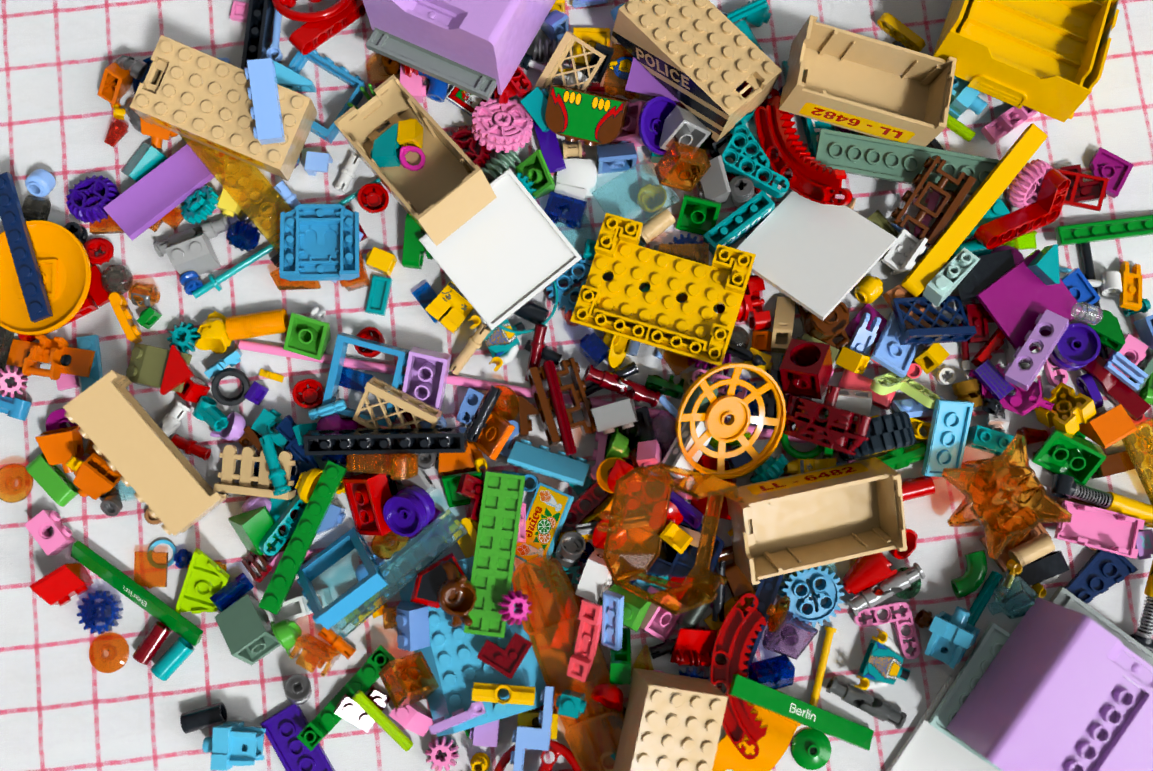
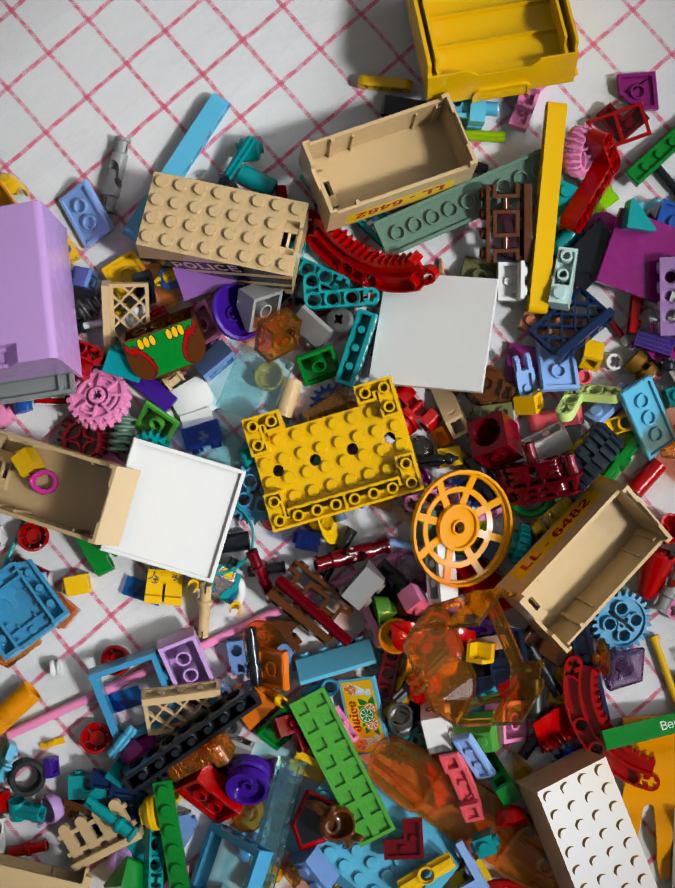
camera: 30 degrees left, 5 degrees up
bright green slope [283,312,331,360] -> none
teal tile [365,275,392,316] -> none
teal slope [370,123,401,168] -> none
dark pink gear [497,590,532,625] -> none
dark green plate [645,375,684,400] -> none
clear blue brick [748,654,795,690] -> none
yellow head [854,276,883,304] -> none
dark red plate [964,304,995,343] -> none

